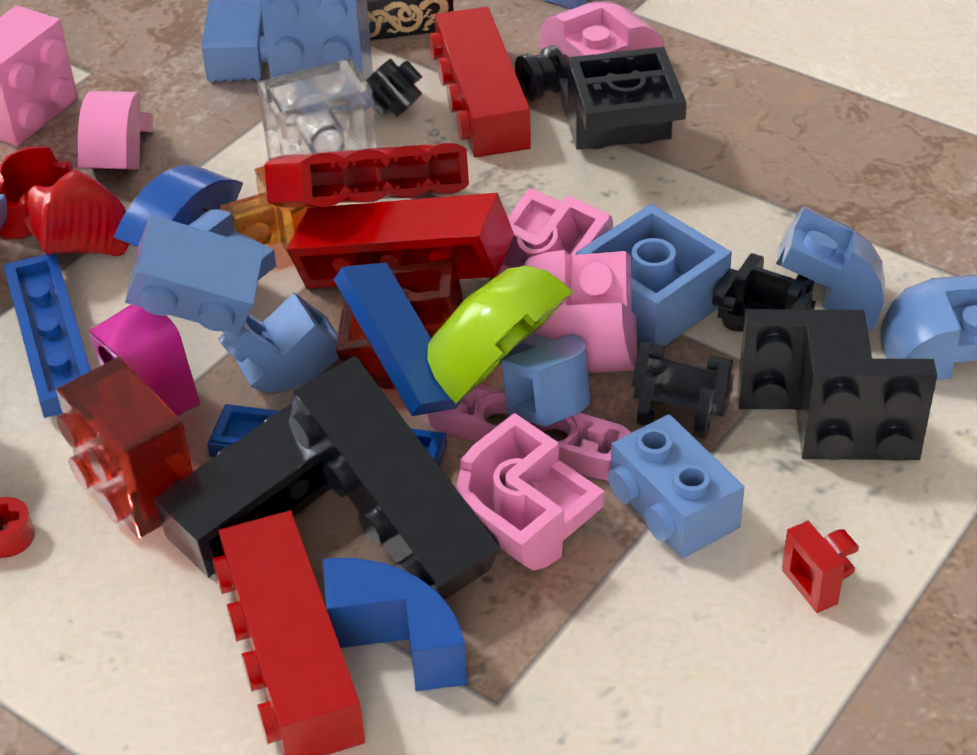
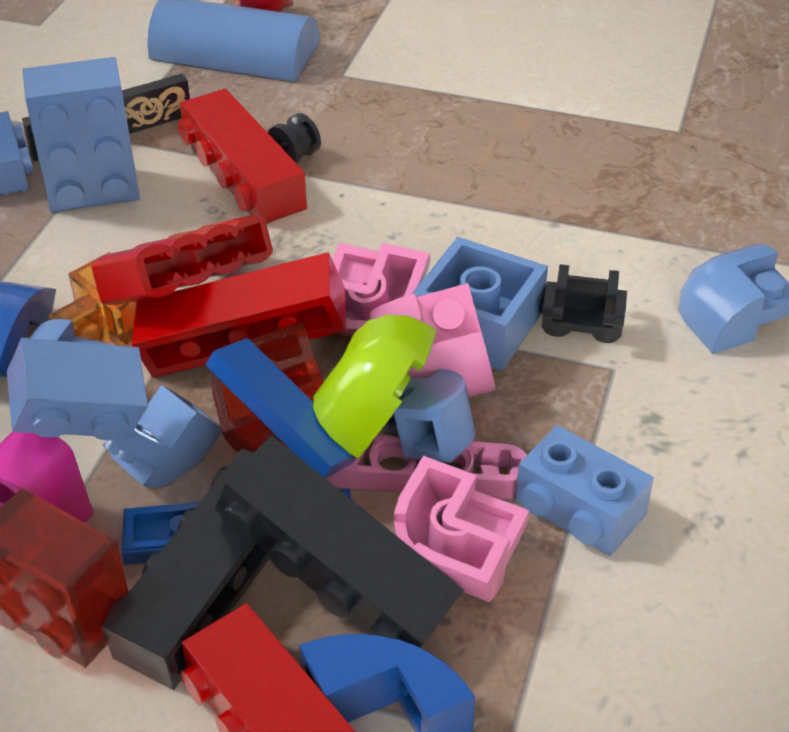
camera: 20 degrees left, 0 degrees up
clear brick [257,58,377,161] -> none
black gear [365,58,423,117] -> none
bright pink brick [539,1,664,65] -> none
black bracket [559,47,686,150] -> none
black piece [632,341,734,439] -> none
black bracket [737,309,937,460] -> none
medium blue brick [776,206,885,331] -> none
red tile [782,520,859,613] -> none

